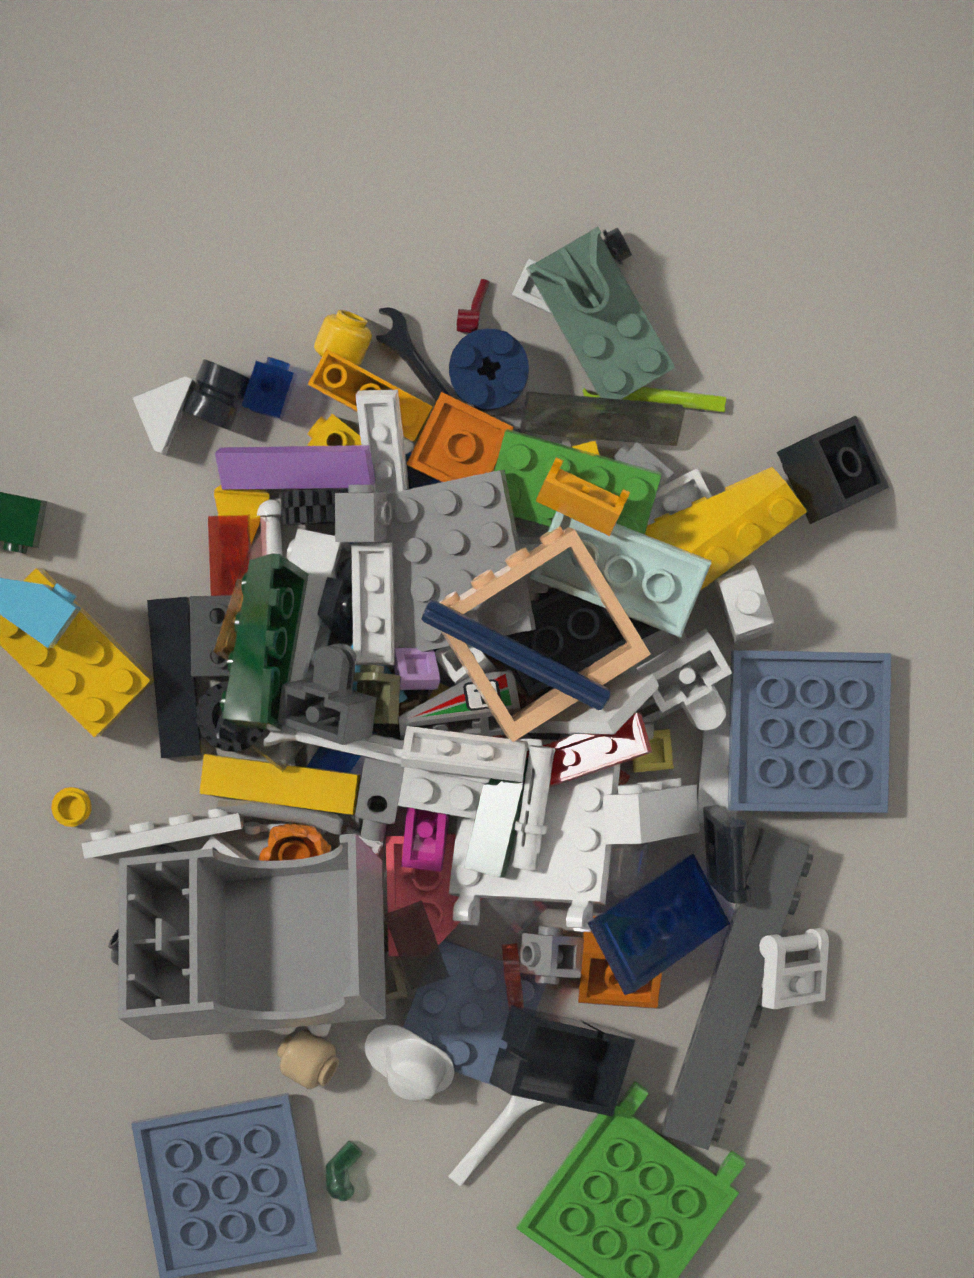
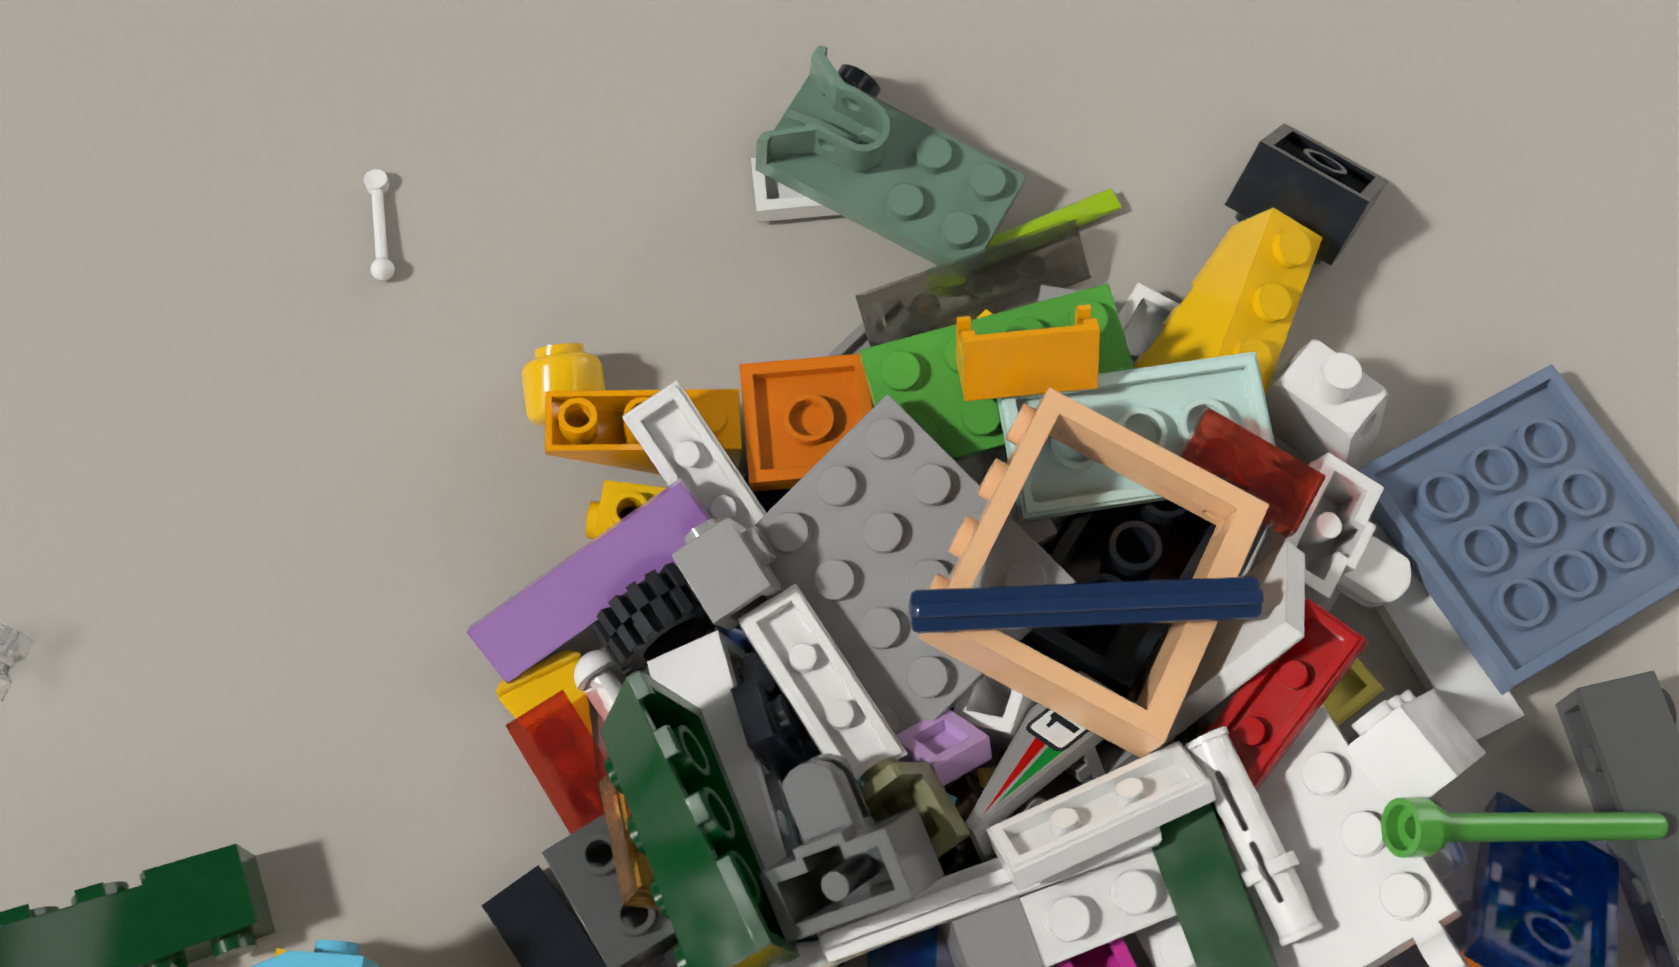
camera: 30 degrees left, 20 degrees down
white slope [133,376,196,455] -> none
black wheel [182,359,251,431] -> none
clear blue brick [241,357,297,421] -> none
black piece [376,307,451,402] -> none
dark blue brick [449,328,529,411] -> none
dark red hand [456,279,490,333] -> none
black plate [703,805,751,904] -> none
none -> white hinge [363,169,395,281]
none -> clear red plate [1178,407,1326,538]
none -> bright green piece [1381,798,1669,858]

